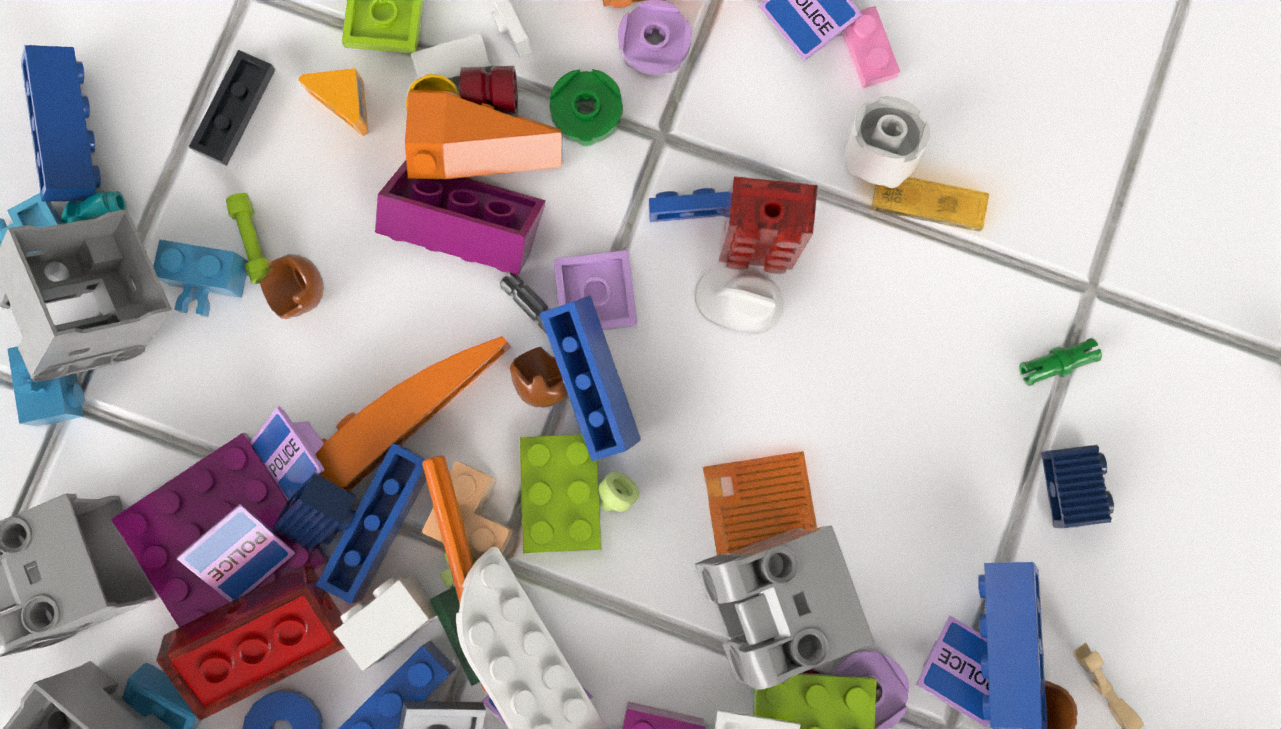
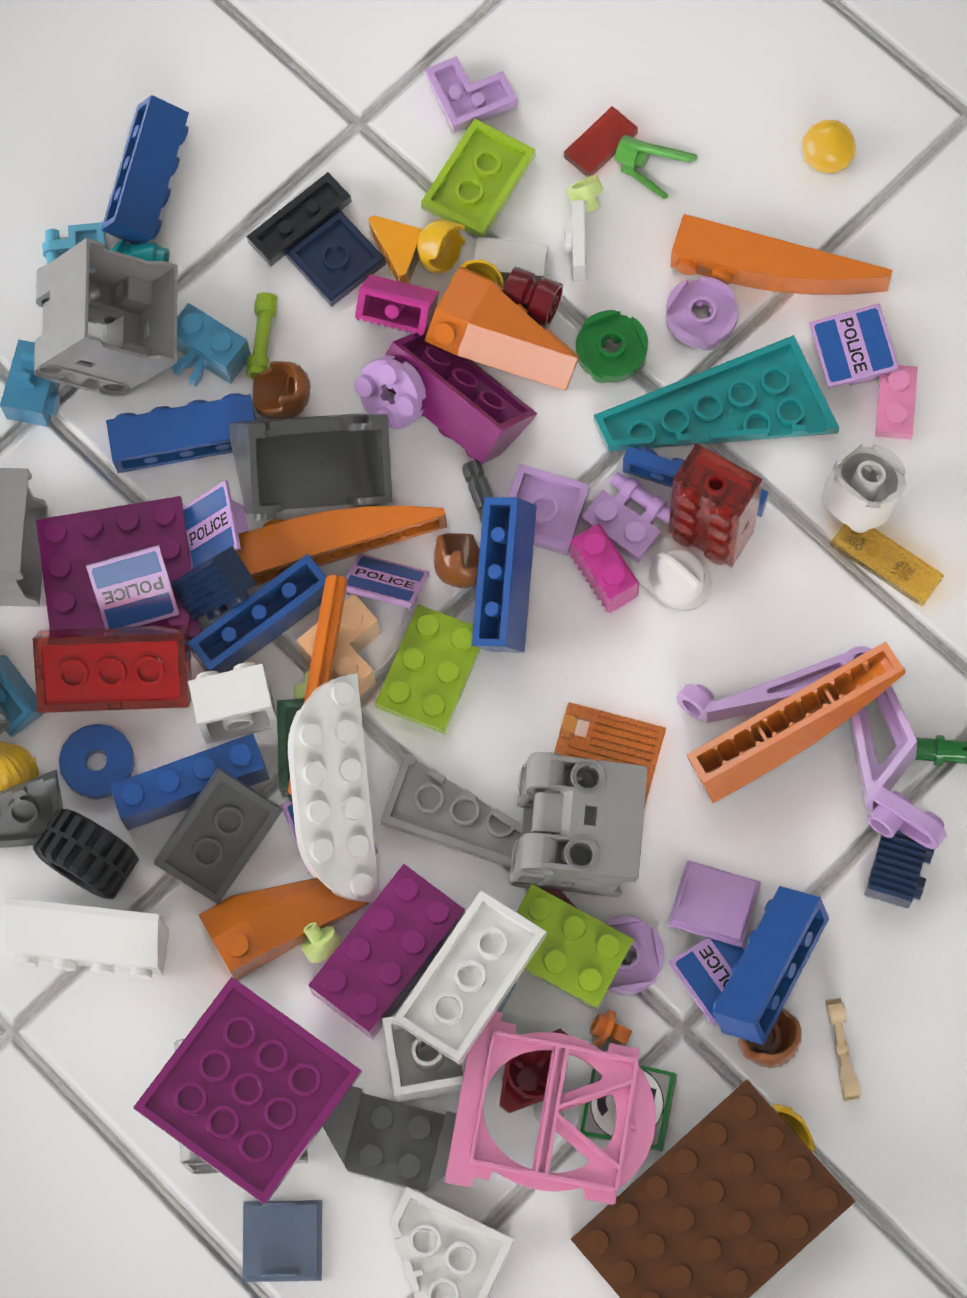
camera: 30 degrees right, 10 degrees down
yellowish green tile [598,472,639,512] -> none
none -> blue brick [106,393,256,473]
none -> dark grey windscreen [229,413,393,520]
none -> dark blue tile [286,210,386,307]
none -> piece [345,553,430,612]
none -> lavender plate [354,355,426,429]
none -> dark pink brick [355,274,439,336]
none -> light grey wing [380,752,522,868]
none -> yellow hair [417,219,466,274]
none -> dark pink brick [570,523,639,613]
none -> lavender plate [580,472,677,564]
none -> teal wing [594,335,839,452]
none -> lavender piece [667,860,761,948]
none -> lavender piece [676,646,947,850]
none -> orange slope [686,641,906,803]

